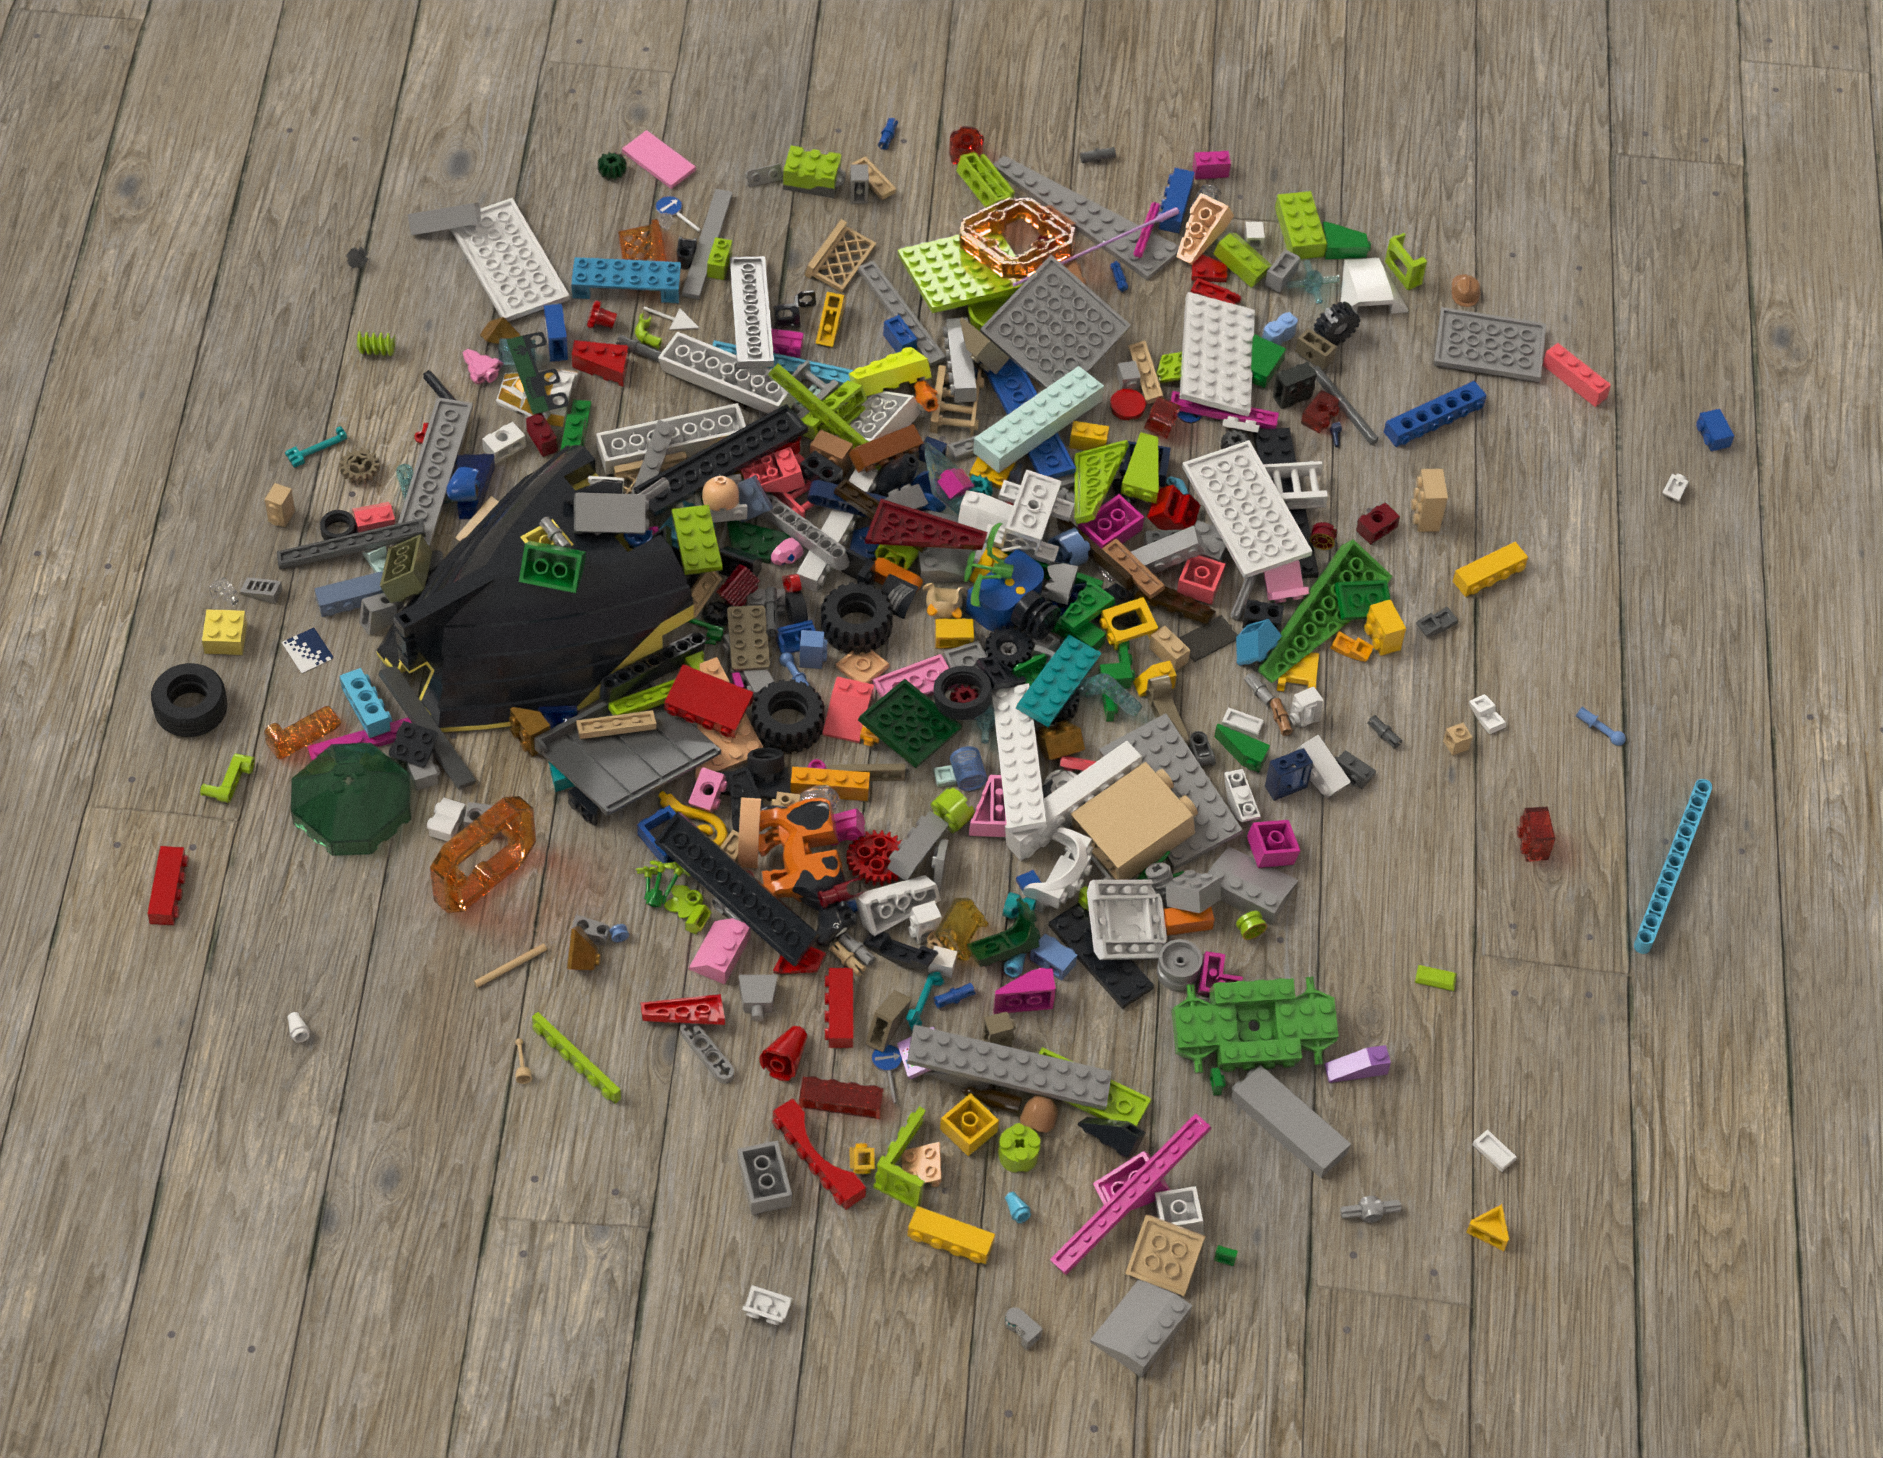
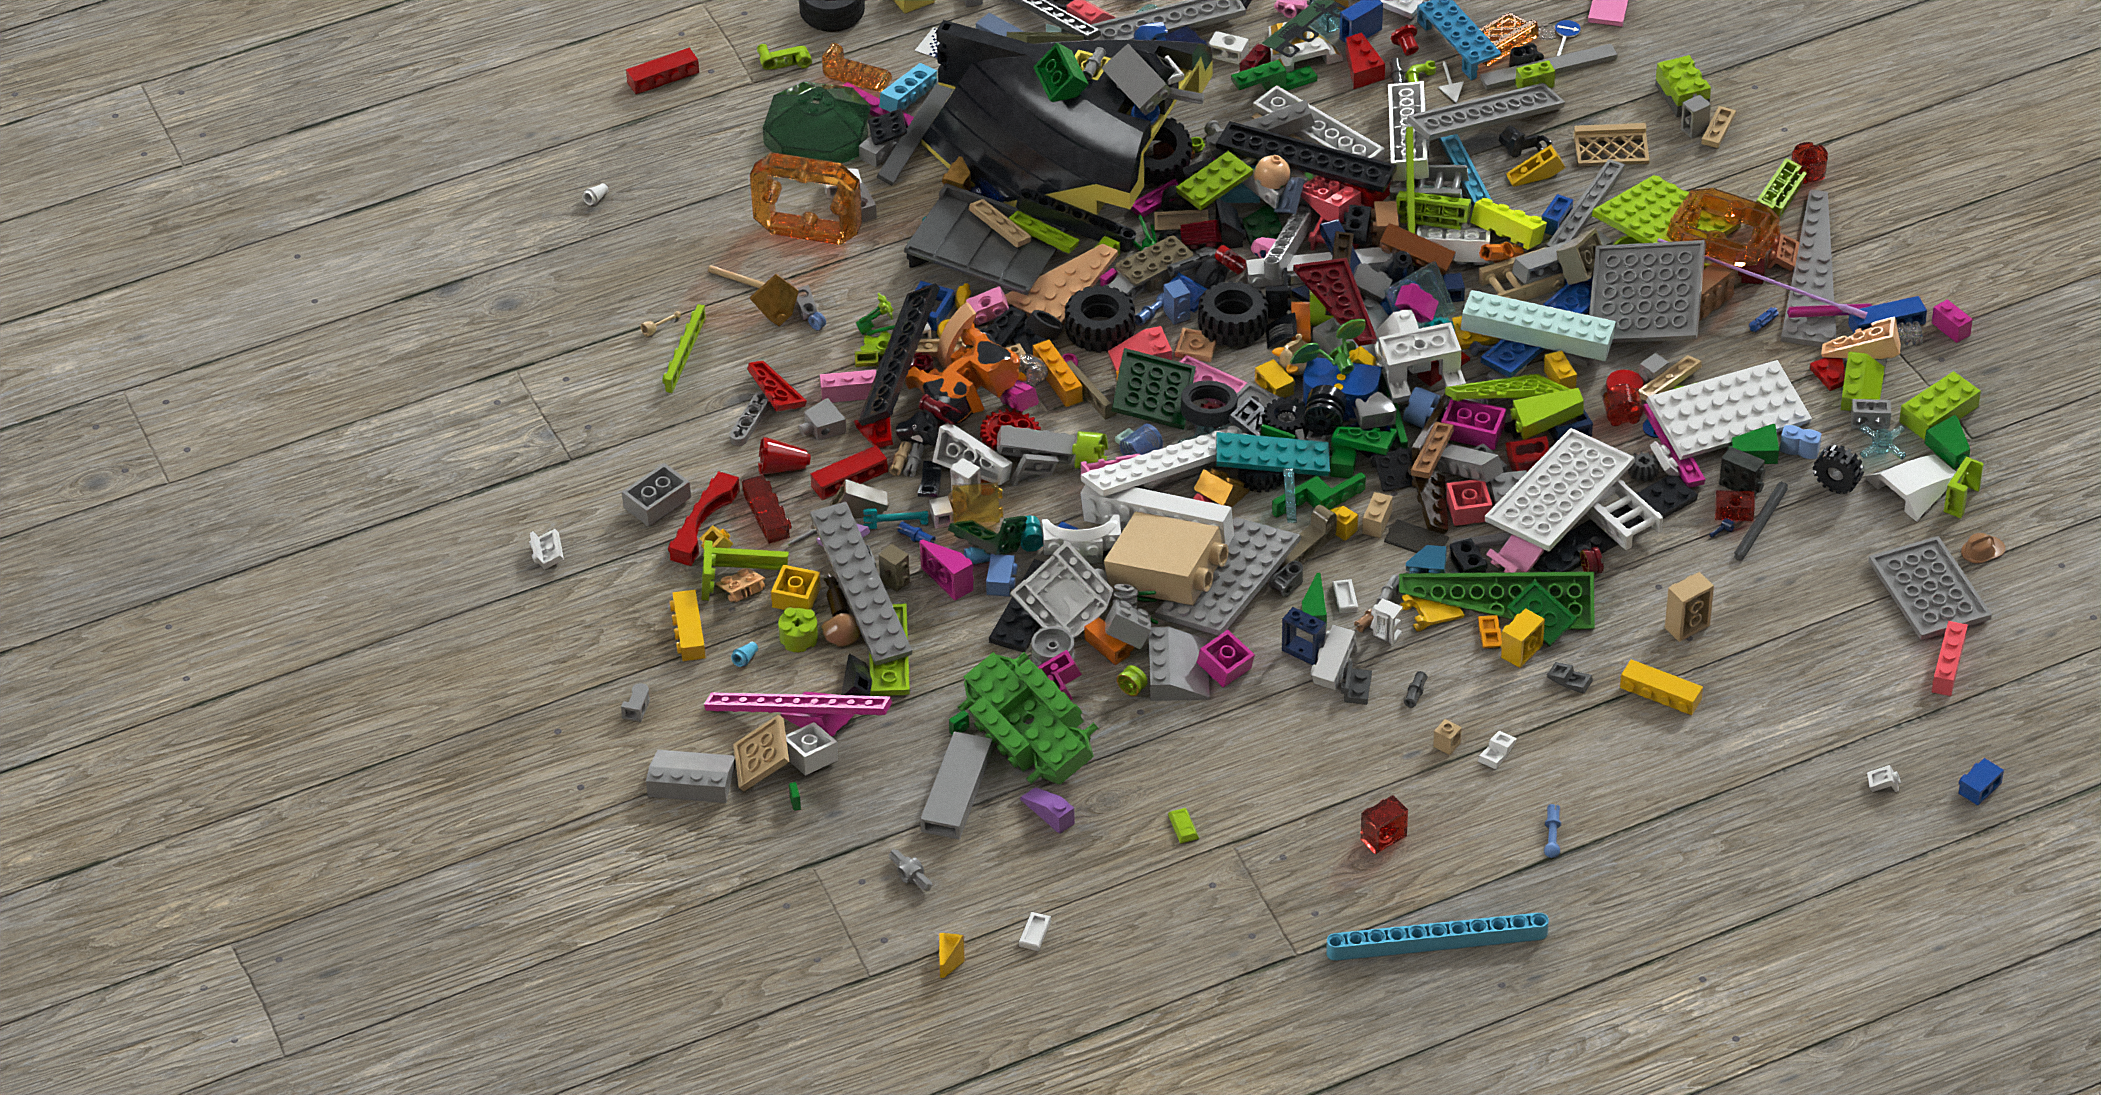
camera: 65 degrees right, 10 degrees down
red panel [664,664,754,738] -> none
light grey hinge [745,163,782,187] -> none
dark pink brick [771,329,804,358] -> none
blue pin [878,118,898,150] -> none
dark grey pin [1080,147,1116,163] -> none
yellow panel [1099,597,1158,651] -> none
red hinge [1190,278,1242,305] -> none
white slope [1224,769,1261,822] -> none
white brick [1244,222,1265,249] -> none
dark tan brick [1295,328,1337,370] -> none
dark red brick [1356,502,1400,545] -> none
blue brick [1384,381,1487,447] -> none

